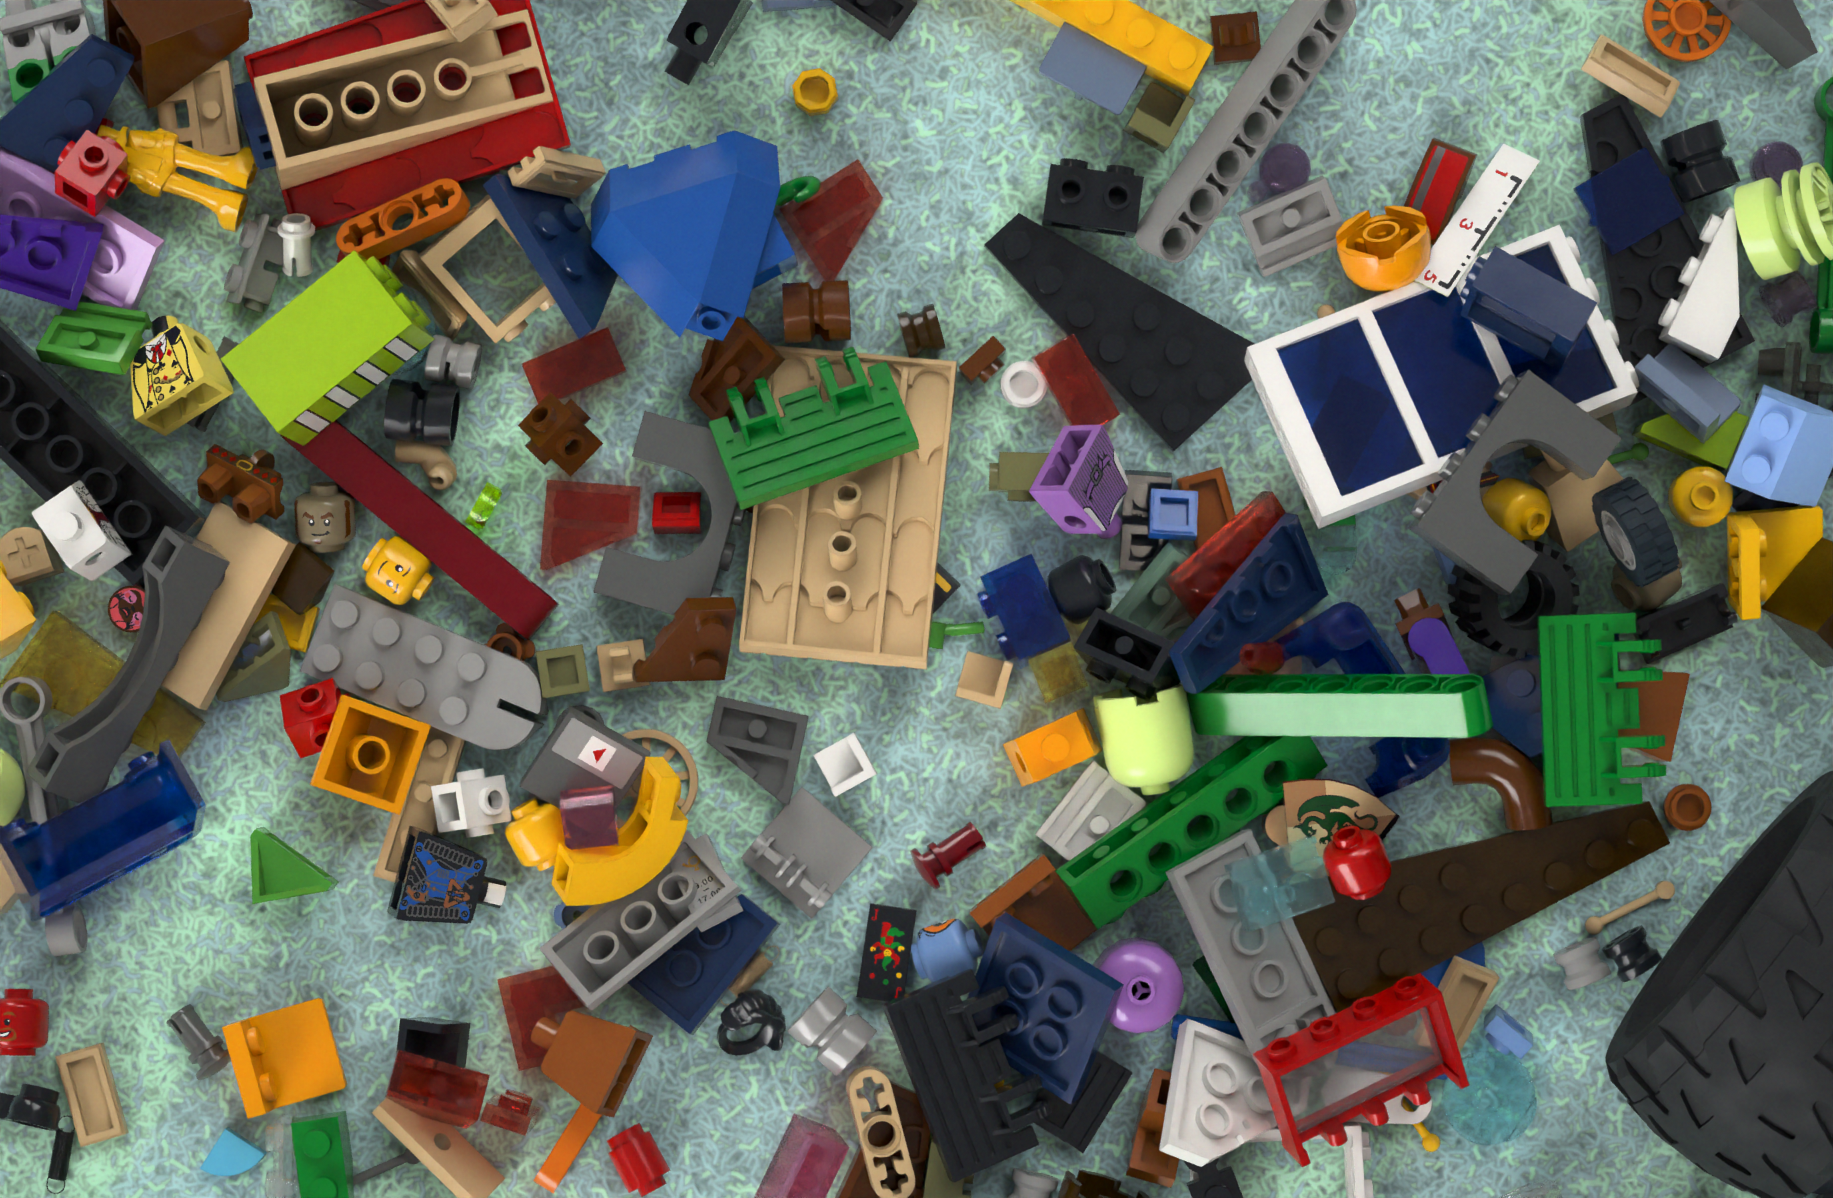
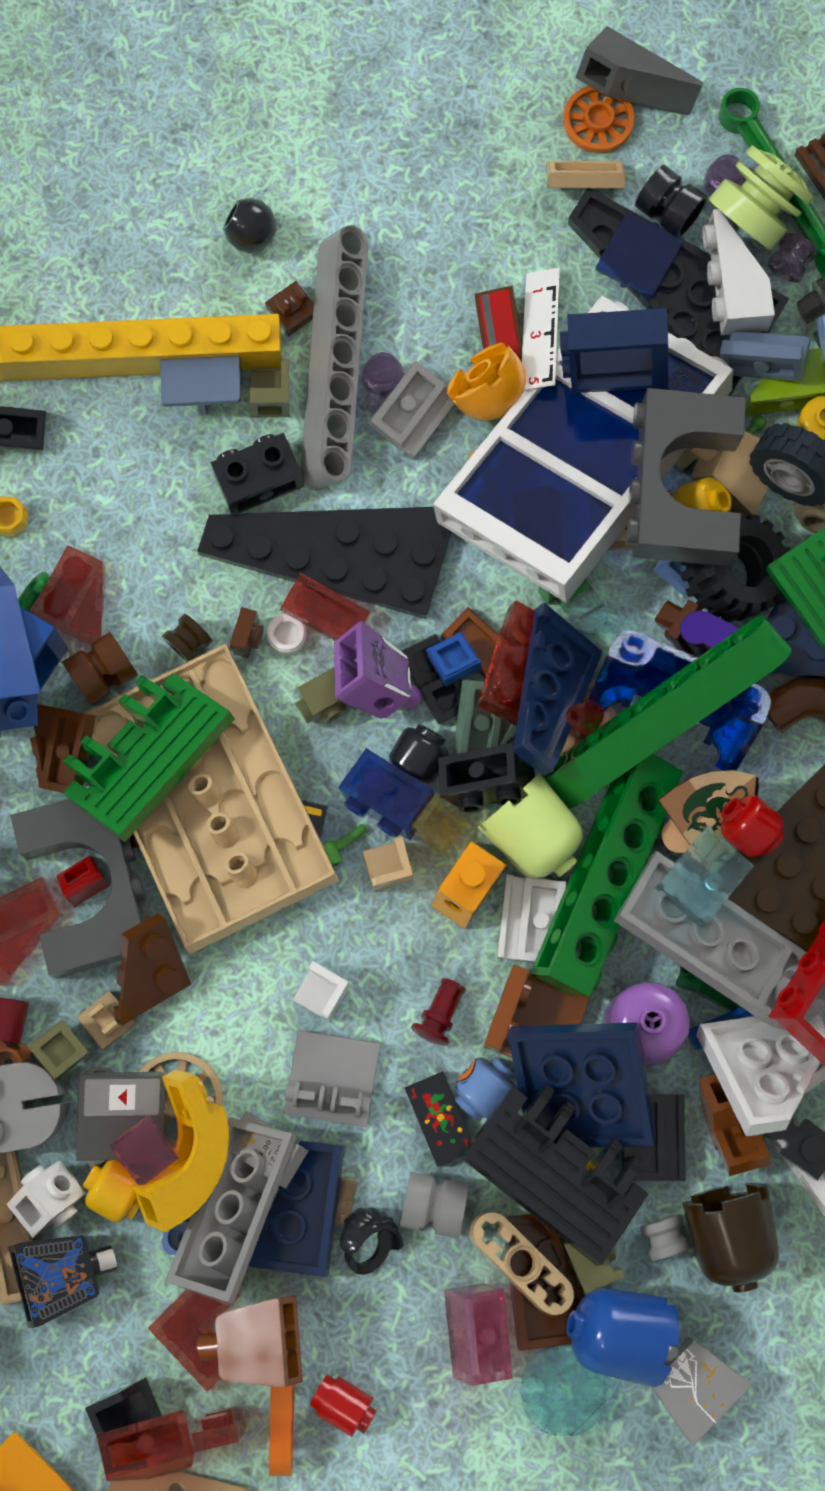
camera: 35 degrees left, 10 degrees down
dark grey wing [706,696,809,805] -> none

